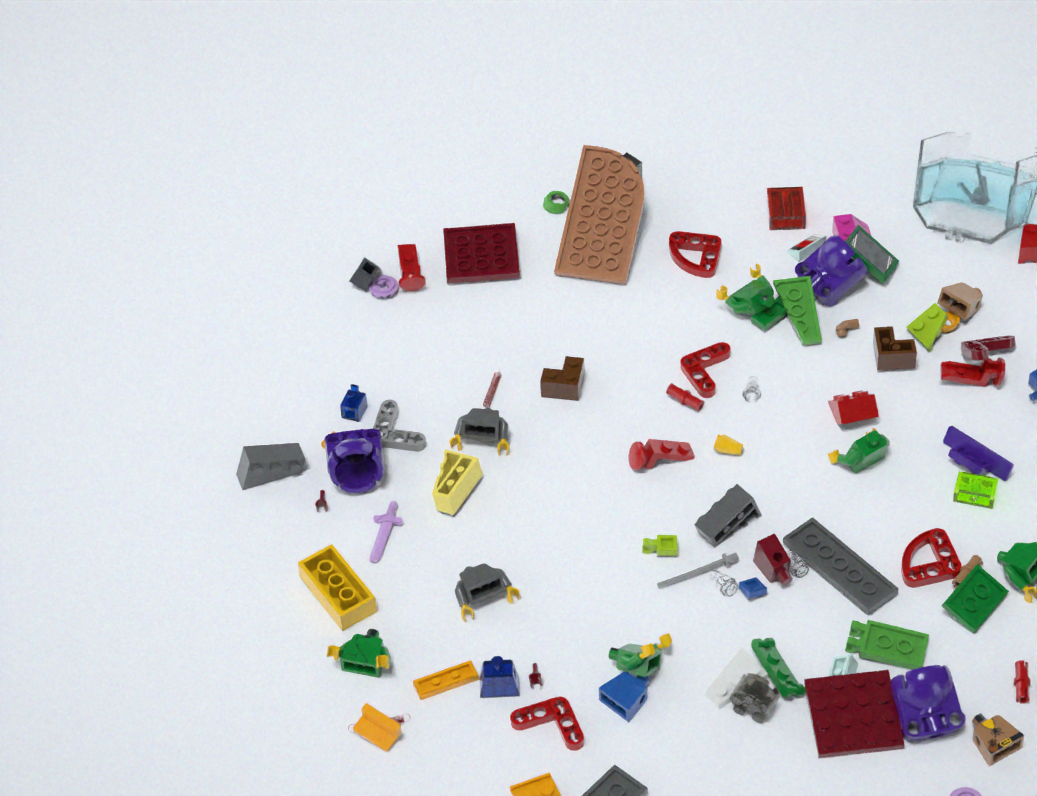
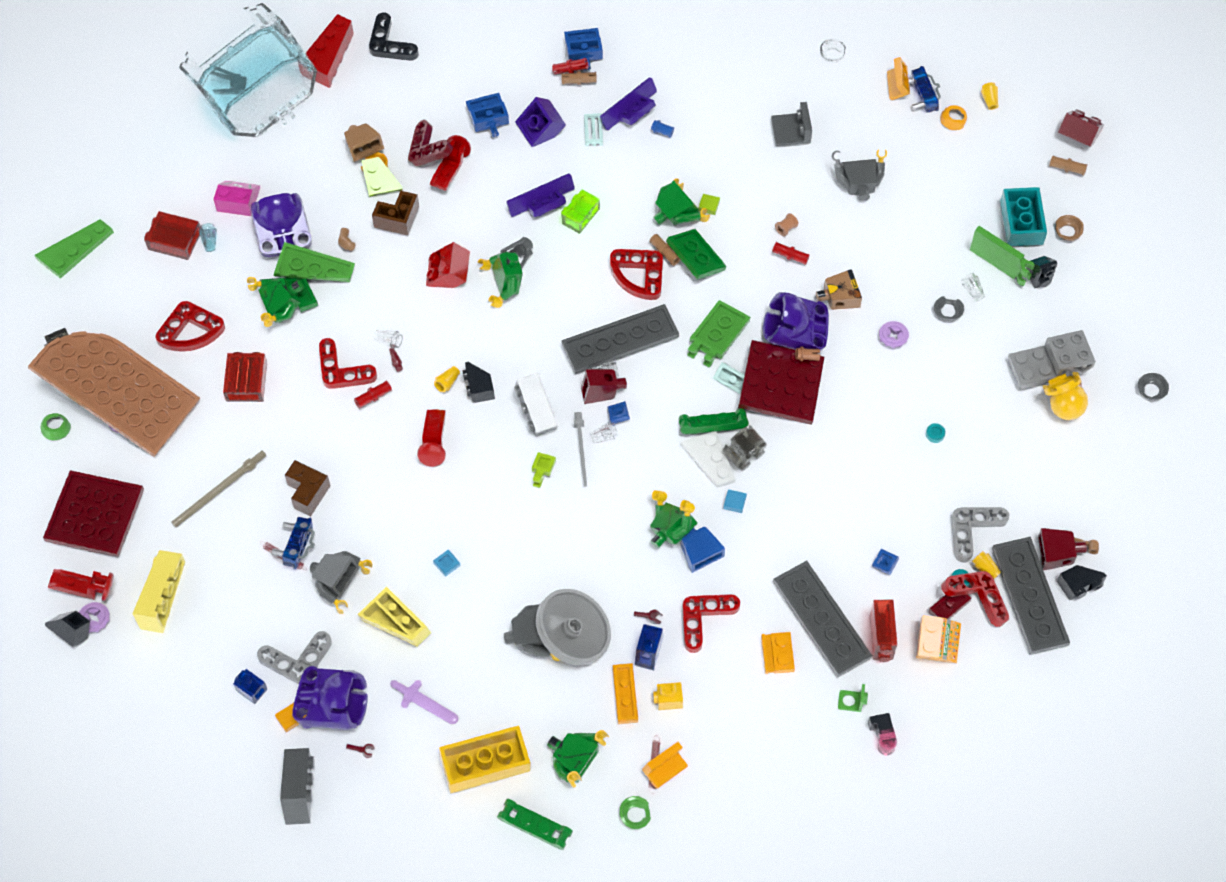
camera: 75 degrees left, 15 degrees up
light aqua slope [787,234,827,261] -> none
tile [845,224,899,283] -> none
none -> bright green wing [34,219,114,279]
none -> light yellow wedge [132,550,186,633]
none -> dark tan bar [171,450,267,528]
none -> clear light blue cone [199,223,217,252]
none -> clear red brick [223,352,268,402]
none -> clear blue piece [271,517,315,569]
none -> dark red piece [389,347,403,372]
none -> dark azure tile [433,549,461,577]
none -> black slope [462,361,495,403]
none -> green plate [497,798,573,850]
none -> dark grey plant [500,237,533,269]
none -> light grey dish [536,589,611,666]
none -> bright green piece [619,796,651,829]
none -> yellow brick [653,682,683,711]
none -> dark azure tile [723,489,747,513]
none -> nougat pin [795,346,820,362]

